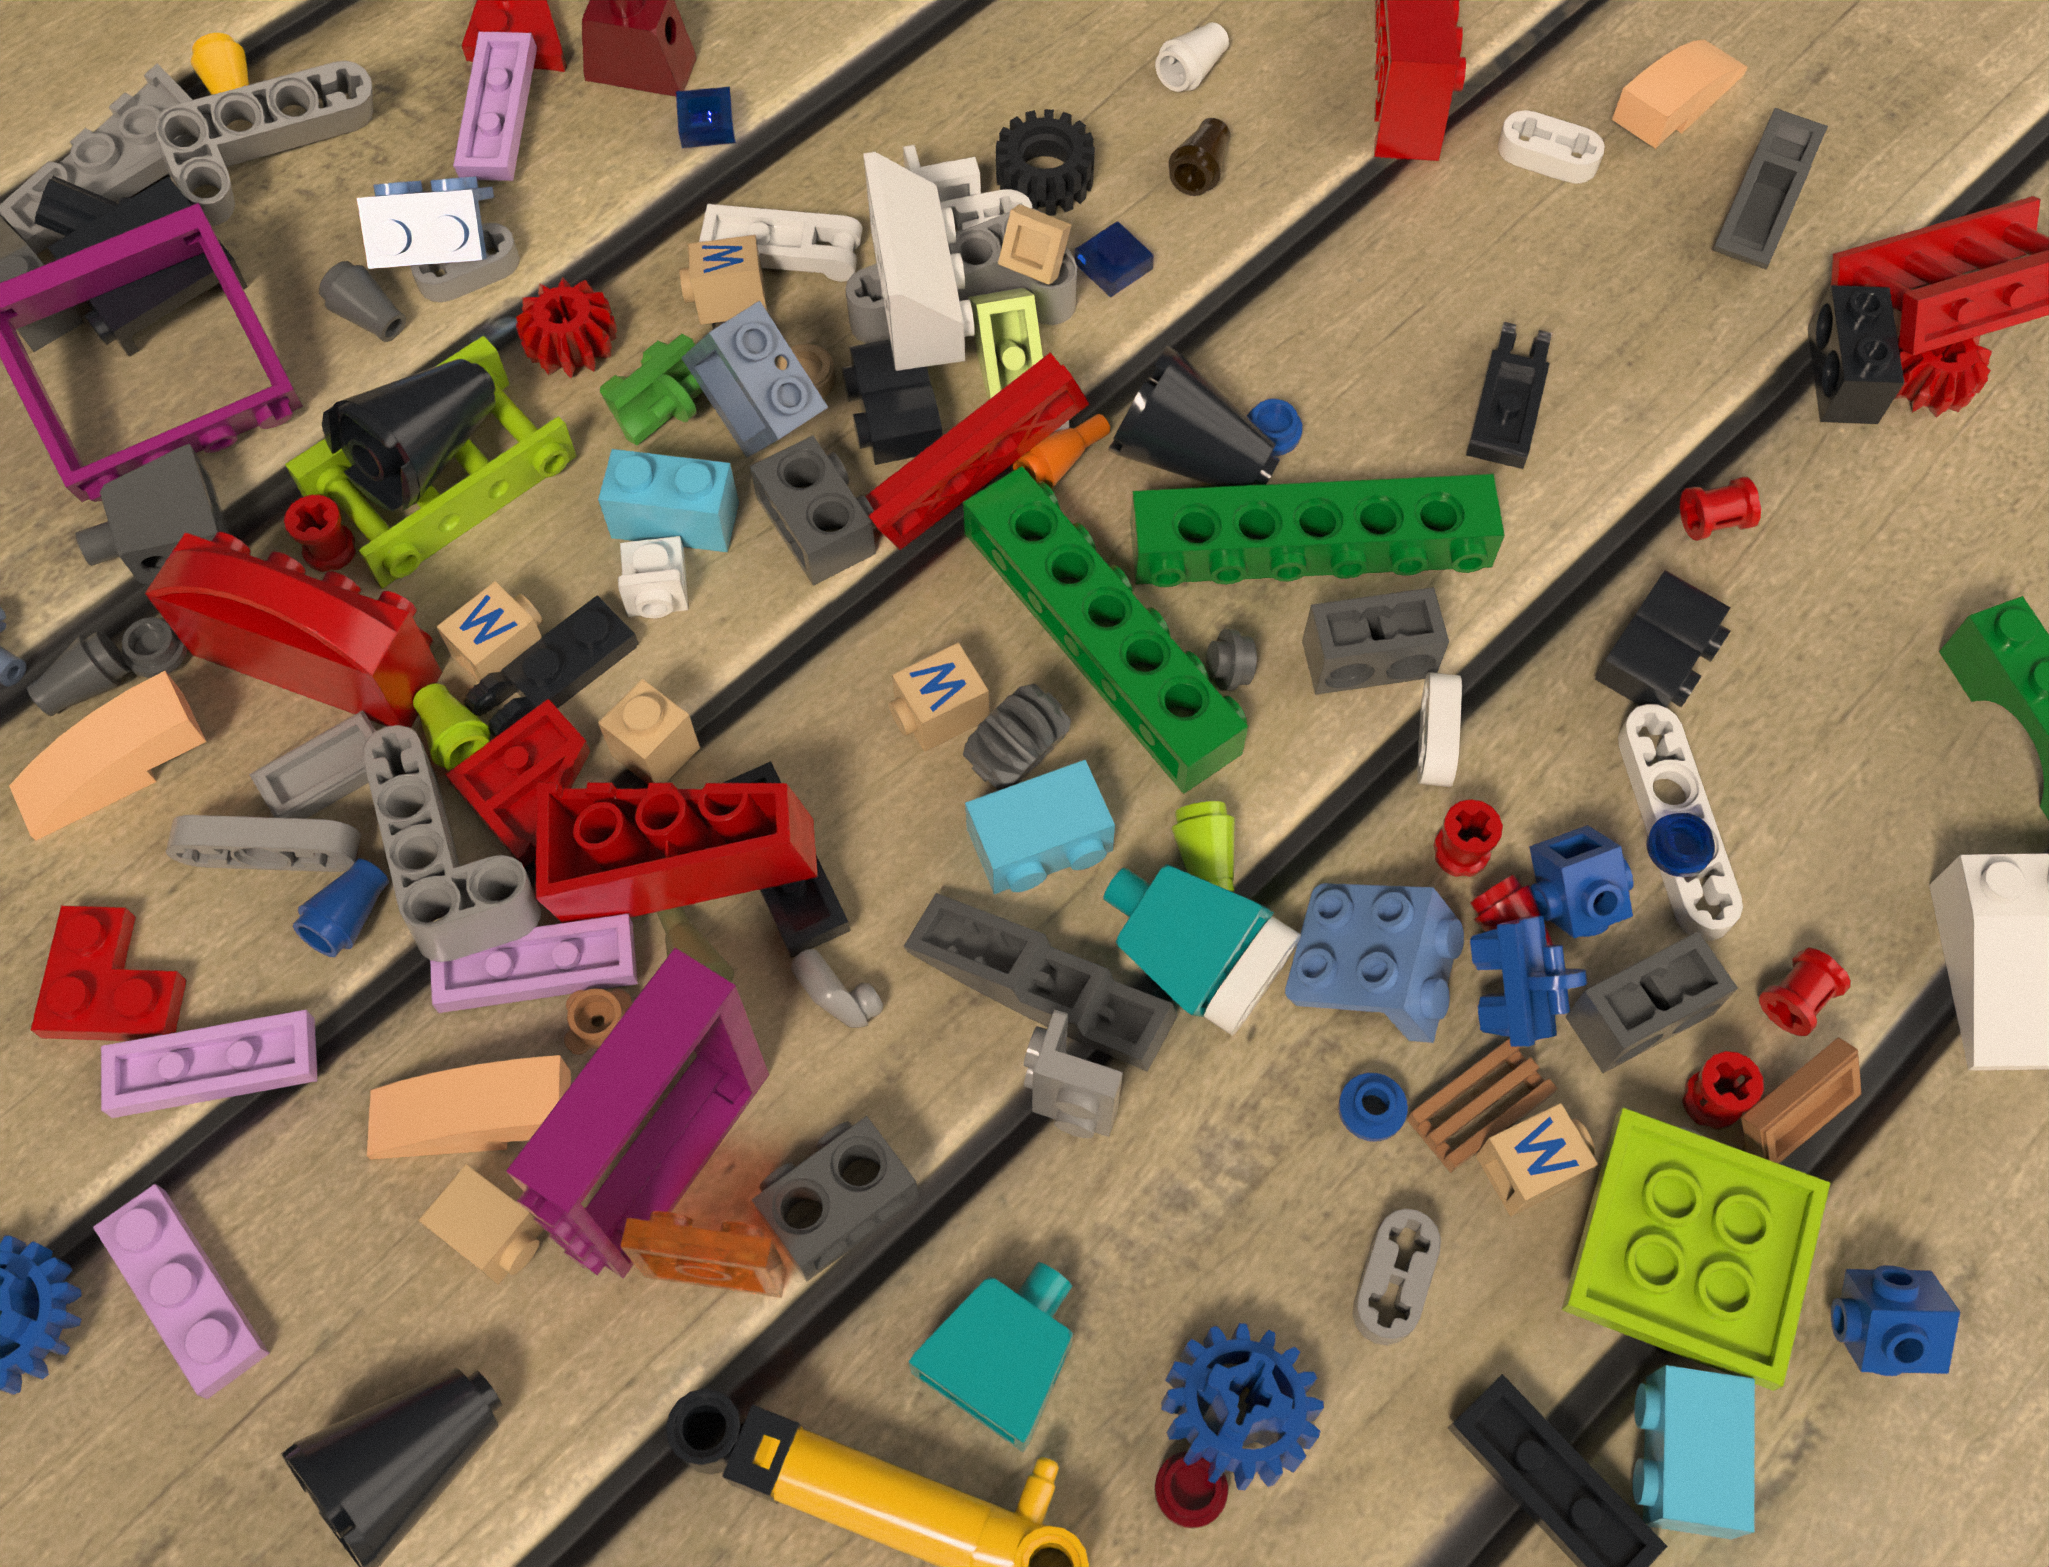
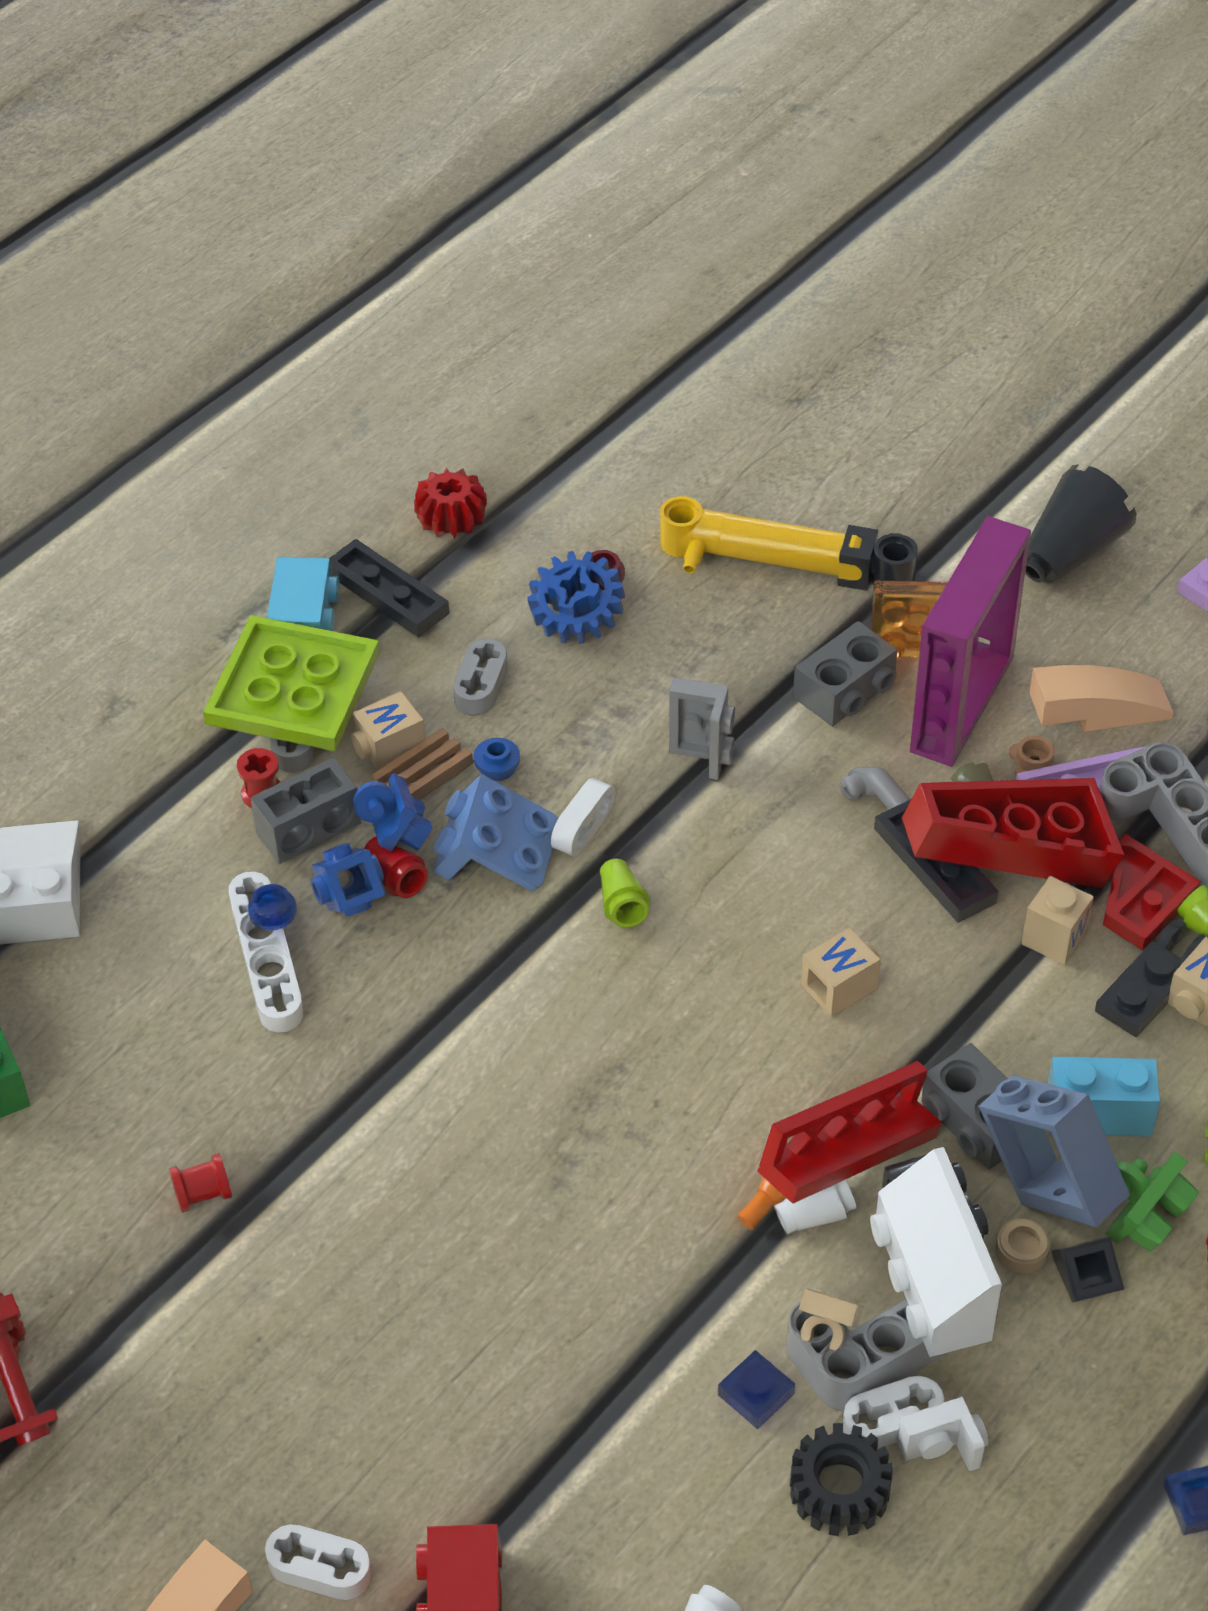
camera: 175 degrees right, 15 degrees down
tan brick [418,1164,544,1285] -> none
white bracket [618,536,689,618] -> none
tan brick [679,235,767,325] -> none
white plate [699,204,863,282] -> none
dark grey slope [904,893,1178,1072] -> none
teal torso [908,1262,1073,1453] -> none
green brick [963,466,1248,794] -> none
dark grey gear [963,684,1071,791] -> none
medium azure brick [965,760,1115,894] -> none
yellowish green slope [968,288,1043,400] -> none
teal torso [1103,864,1274,1017] -> none
black cone [1108,346,1280,487] -> none
green brick [1130,474,1505,588] -> none
dark brown cone [1169,118,1230,196] -> none
dark grey plate [1206,629,1257,691] -> none
blue plate [1247,399,1303,456] -> none
dark grey brick [1302,587,1449,695] -> none
white beam [1417,672,1462,787] -> none
red bush [1433,799,1503,877] -> none
black hinge [1466,322,1552,469] -> none
black brick [1595,570,1731,708] -> none
dark grey slope [1713,108,1828,269] -> none
medium nougat tile [1741,1037,1861,1164] -> none
red bush [1759,947,1851,1036] -> none
black brick [1807,285,1904,424] -> none
blue brick [1831,1265,1960,1376] -> none

